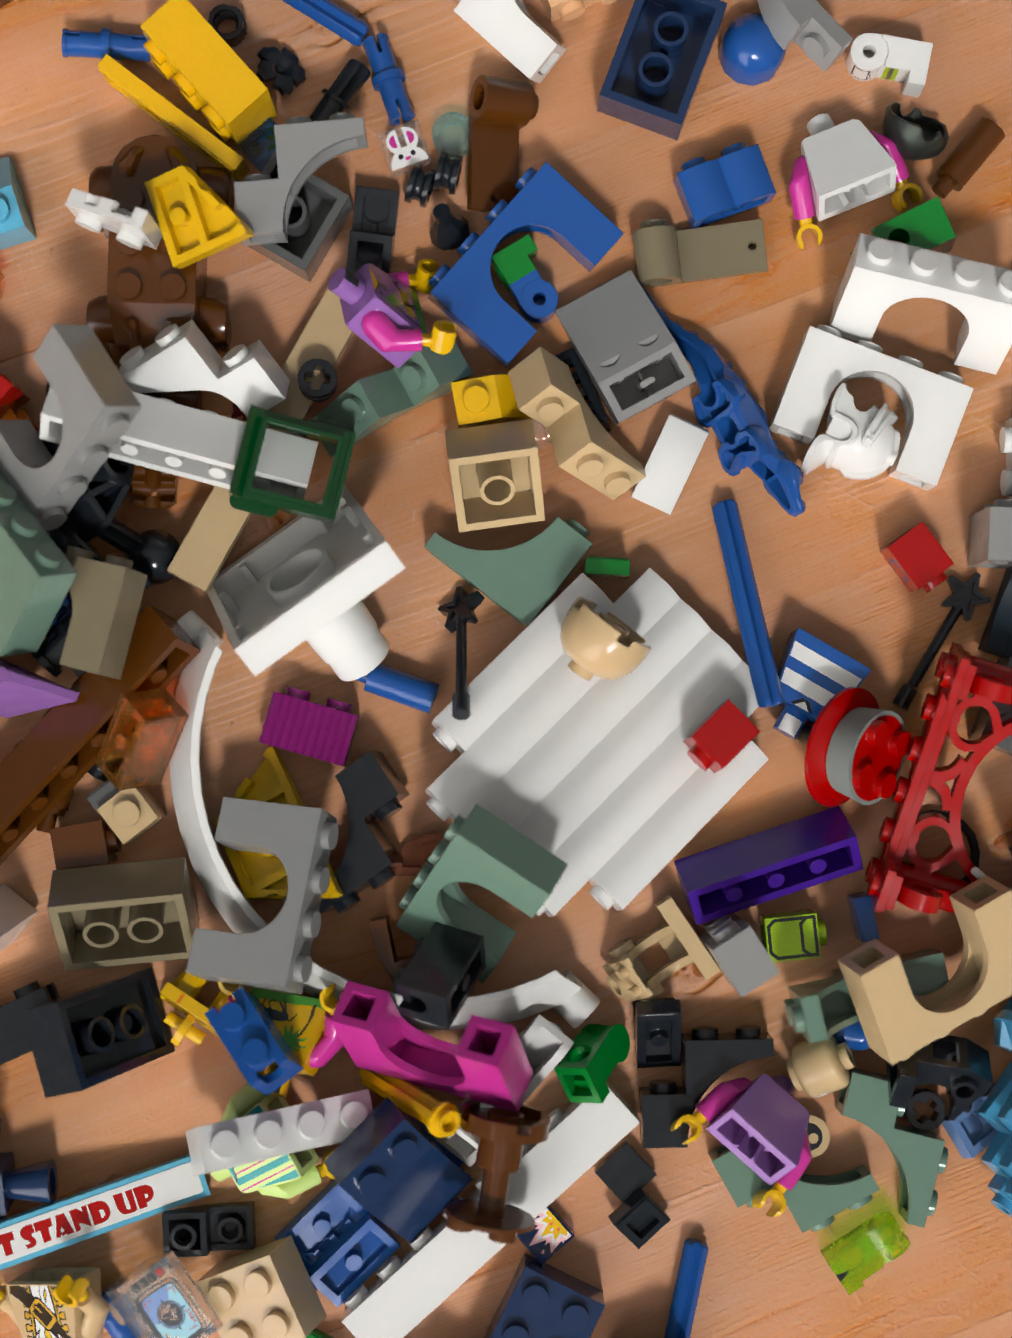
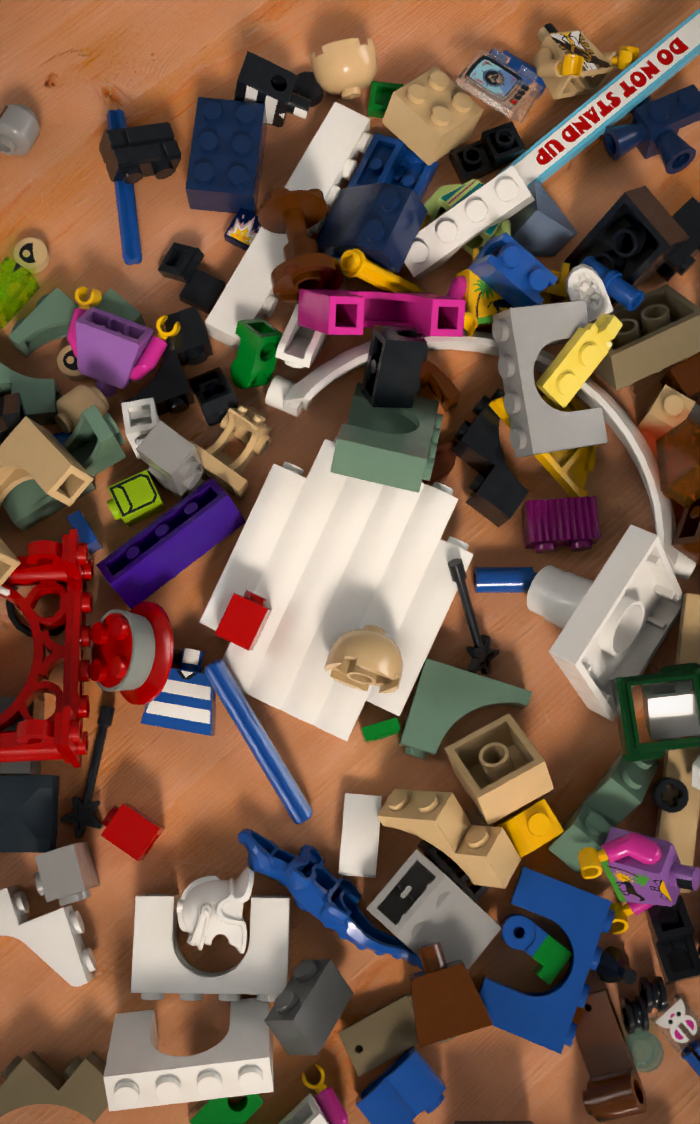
camera: 150 degrees right, 10 degrees down
none -> tan tile [13,237,50,274]
none -> white leg [121,397,159,459]
none -> dark grey brick [264,959,353,1055]
none -> reddish brown torso [409,942,493,1048]
none -> sand blue slope [509,181,578,256]
none -> light yellow hinge [535,313,623,408]
none -> white rock [565,263,613,322]
none -> blue pin [581,256,644,311]

